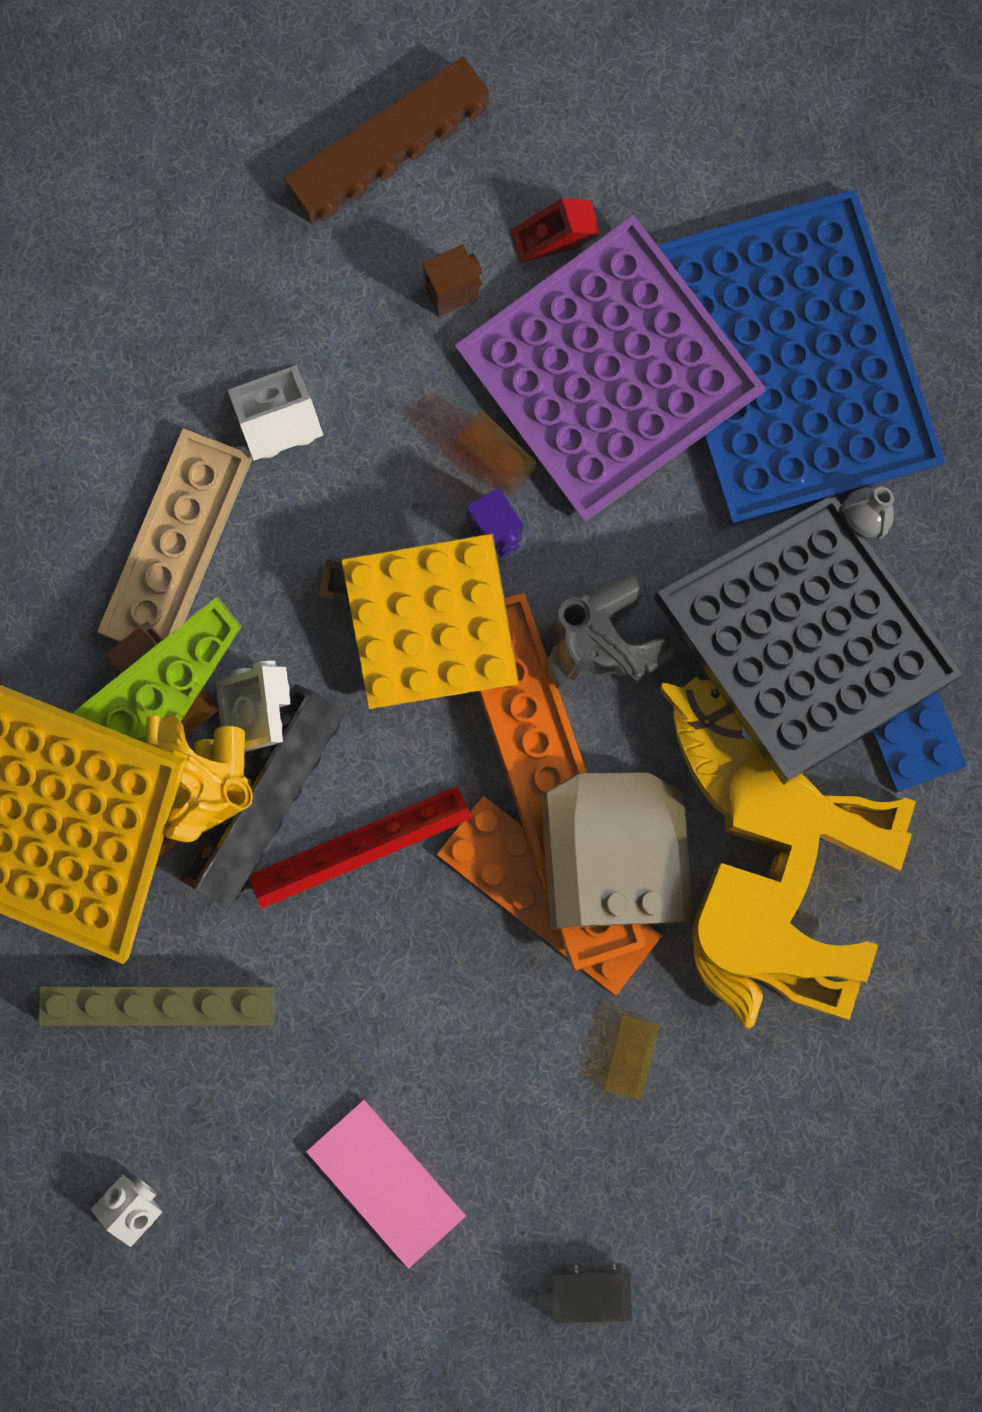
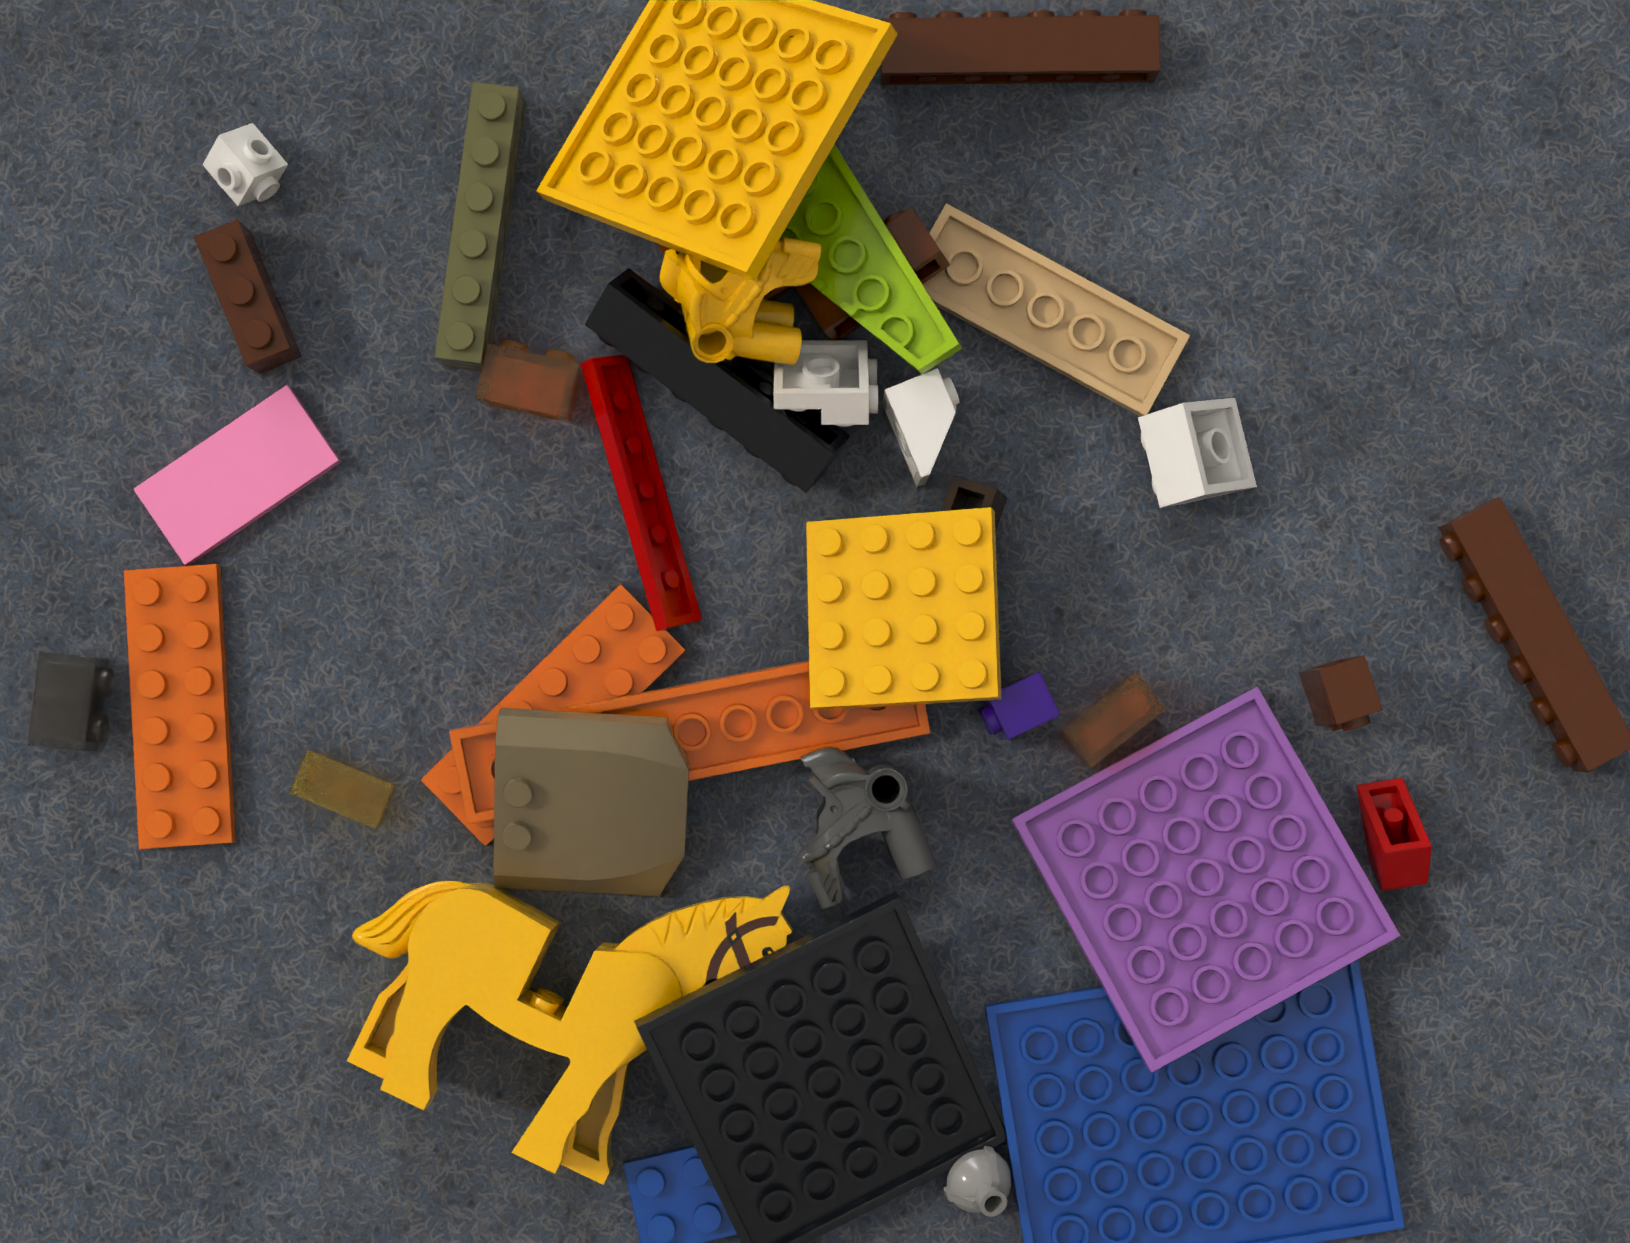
camera: 100 degrees right, 5 degrees up
none -> orange plate [124,564,236,849]
none -> reddish brown brick [194,219,302,374]
none -> clear orange brick [475,339,583,423]
none -> white slope [882,368,960,488]

